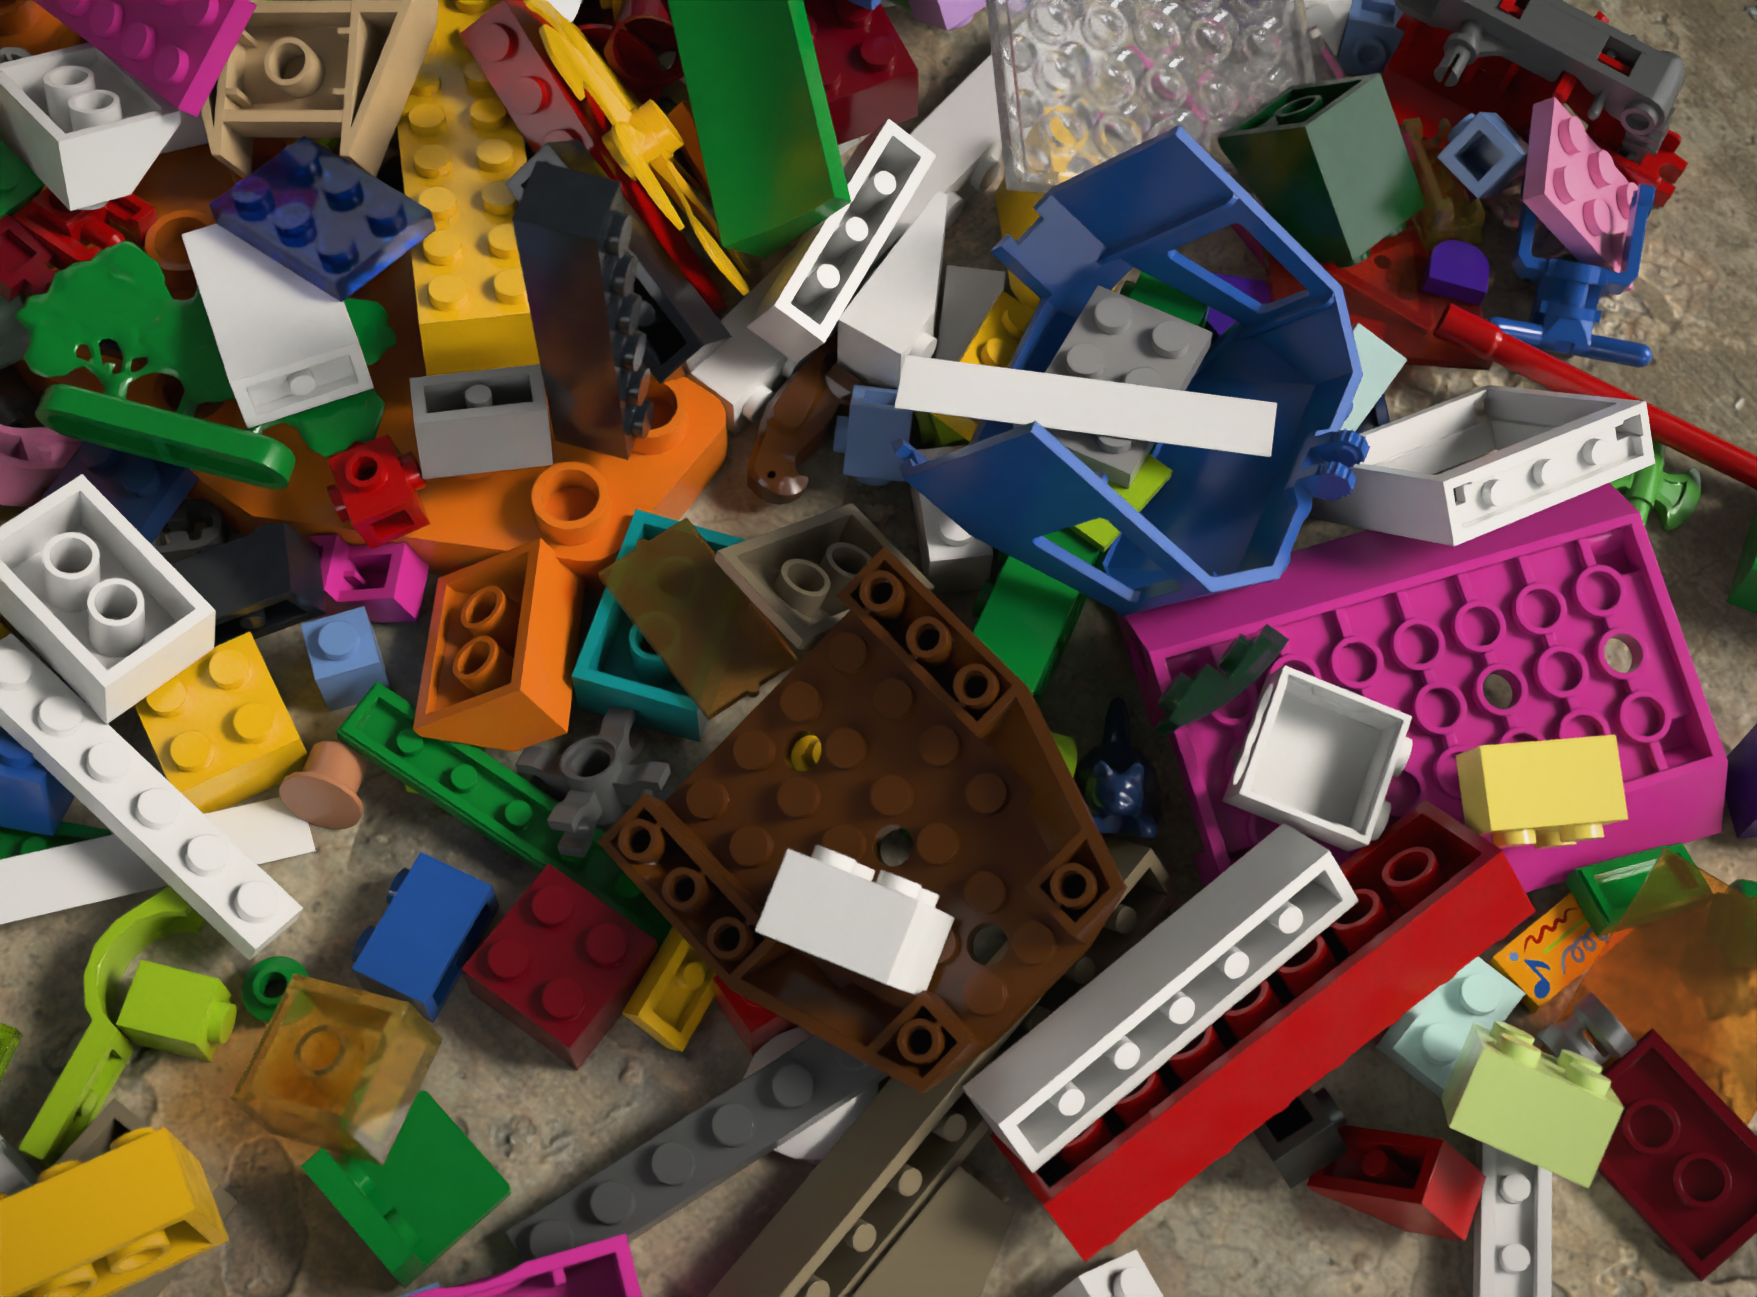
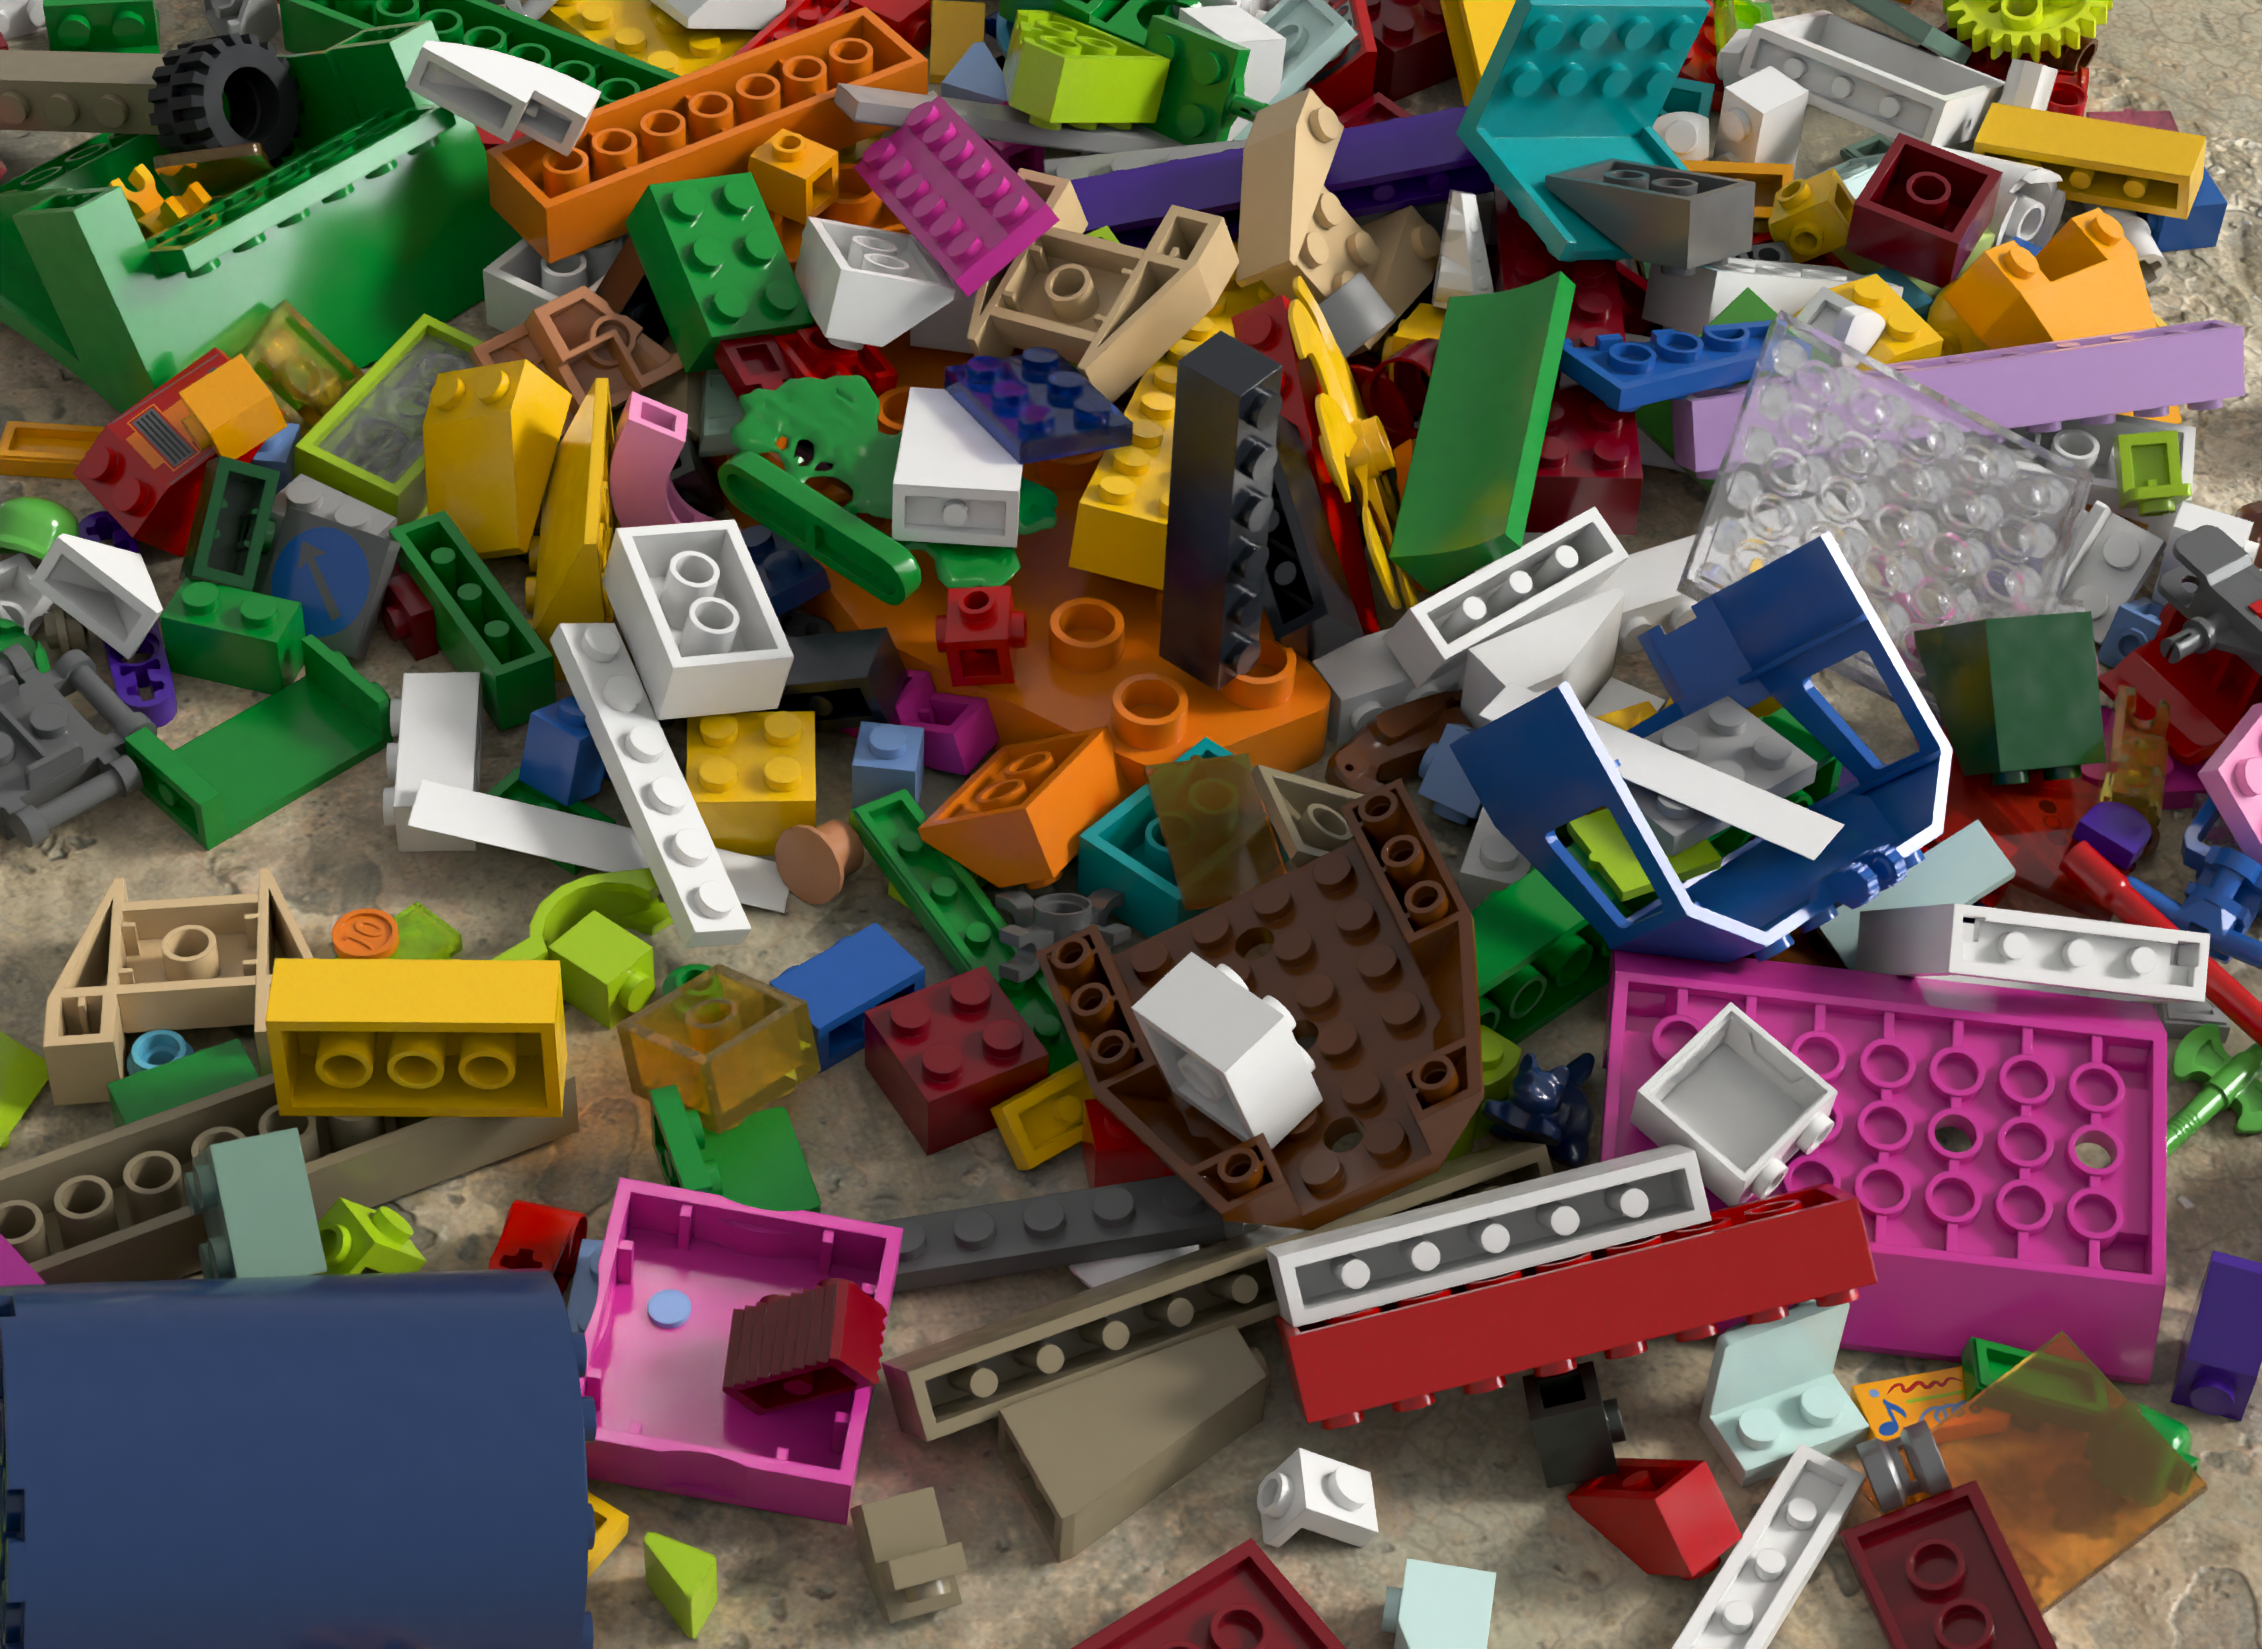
camera: 25 degrees right, 20 degrees down
light grey brick [409,364,553,480] -> none
clear green slope [1154,624,1289,737] -> none
medium blue brick [1437,112,1529,199] -> none
yellowish green brick [1441,1021,1624,1188] -> none
light yellow brick [1456,735,1628,849] -> none

